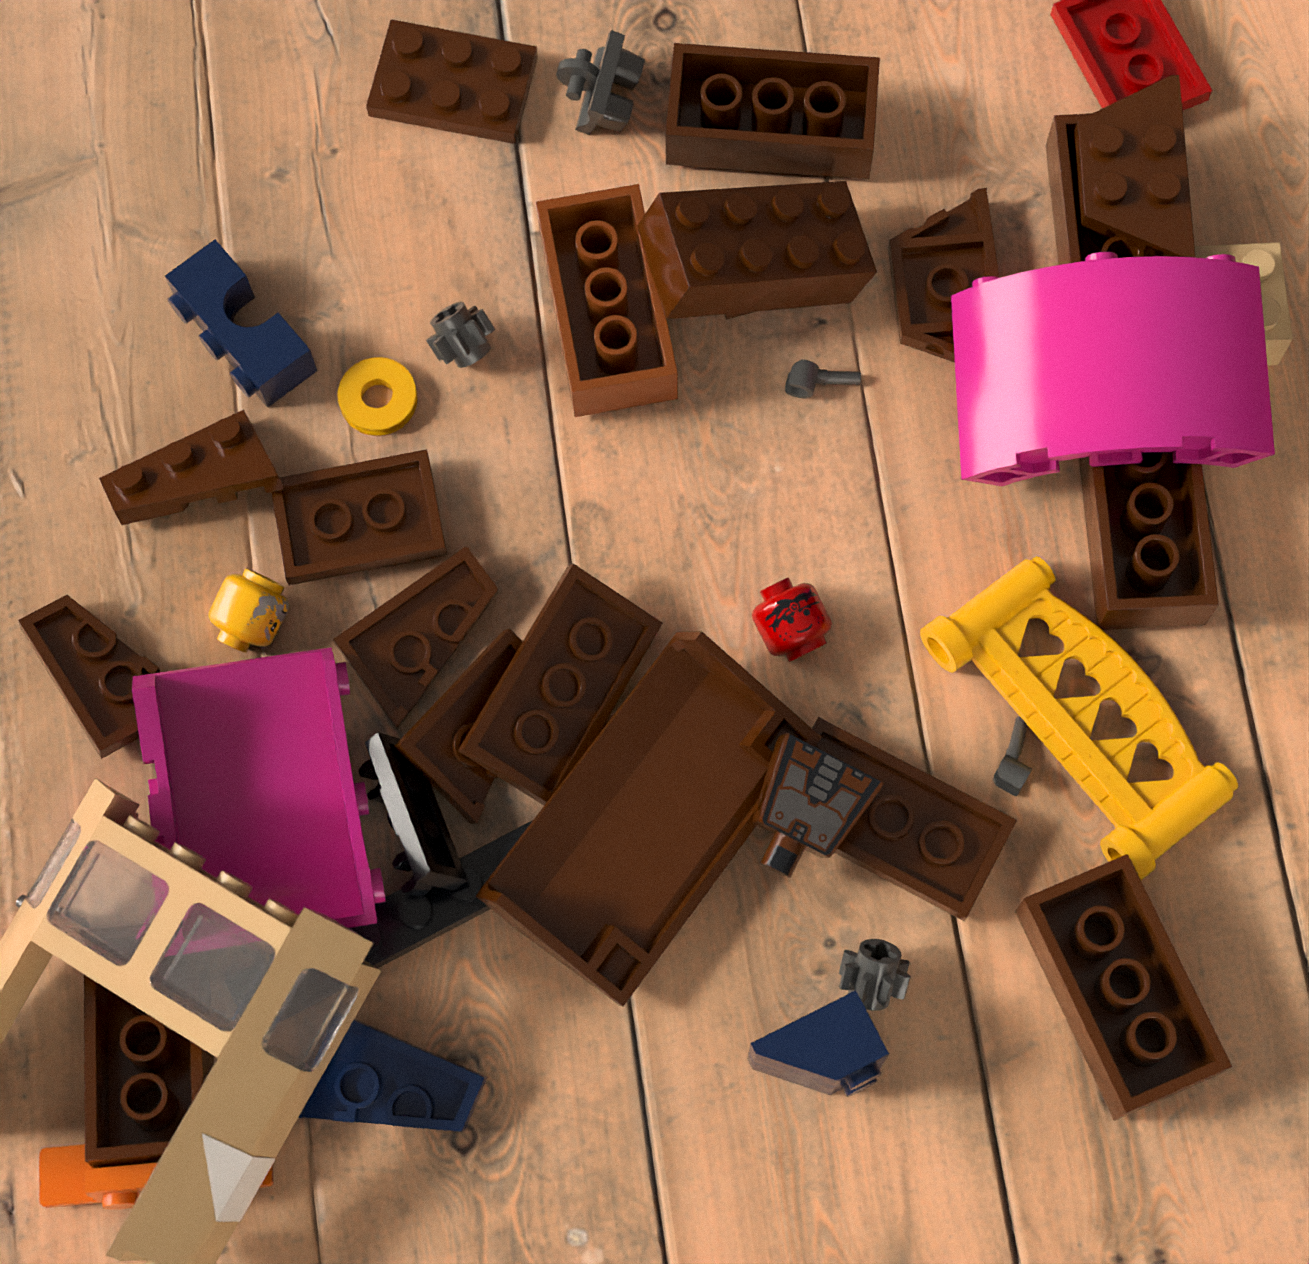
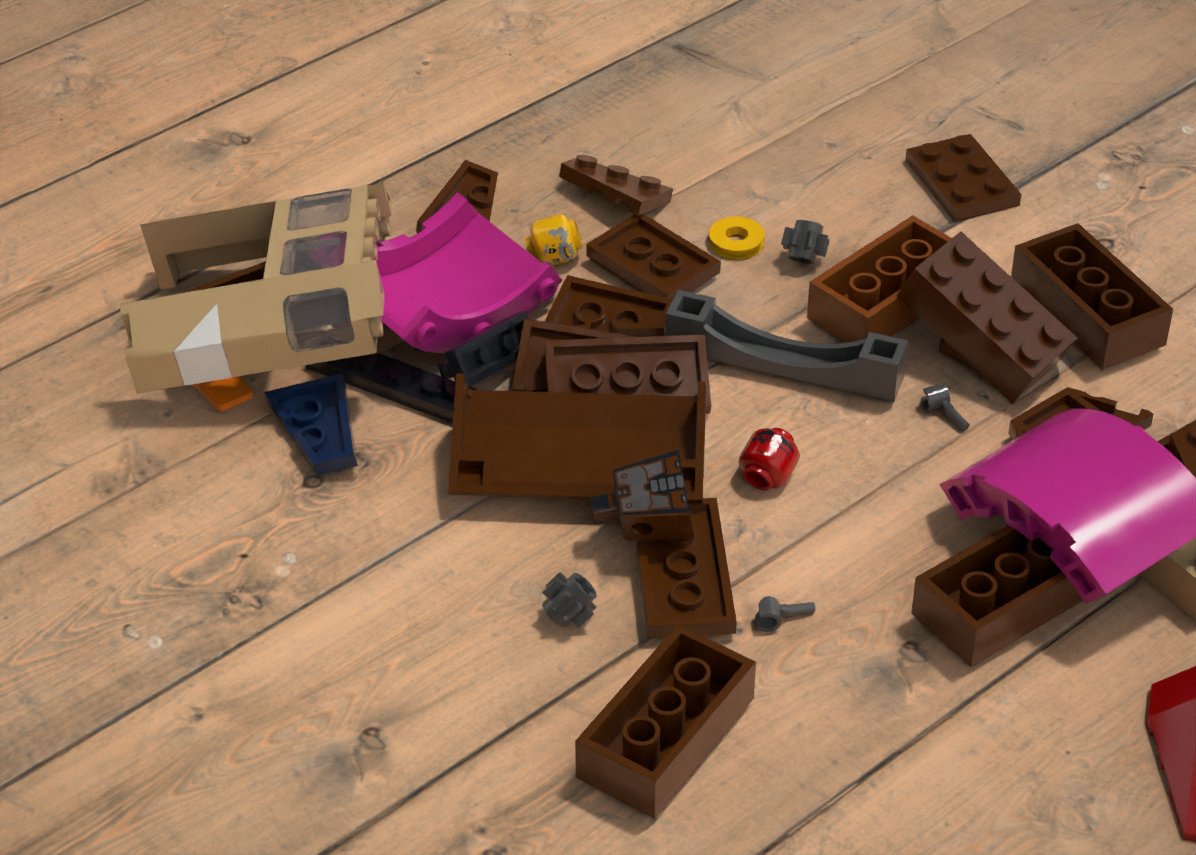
camera: 55 degrees right, 30 degrees down
dark blue arch [165,239,318,408] -> none
dark grey hips [556,30,645,135] -> none
dark blue slope [748,990,889,1097] -> none
yellow piece [920,556,1238,880] -> none
none -> dark grey arch [665,290,908,402]

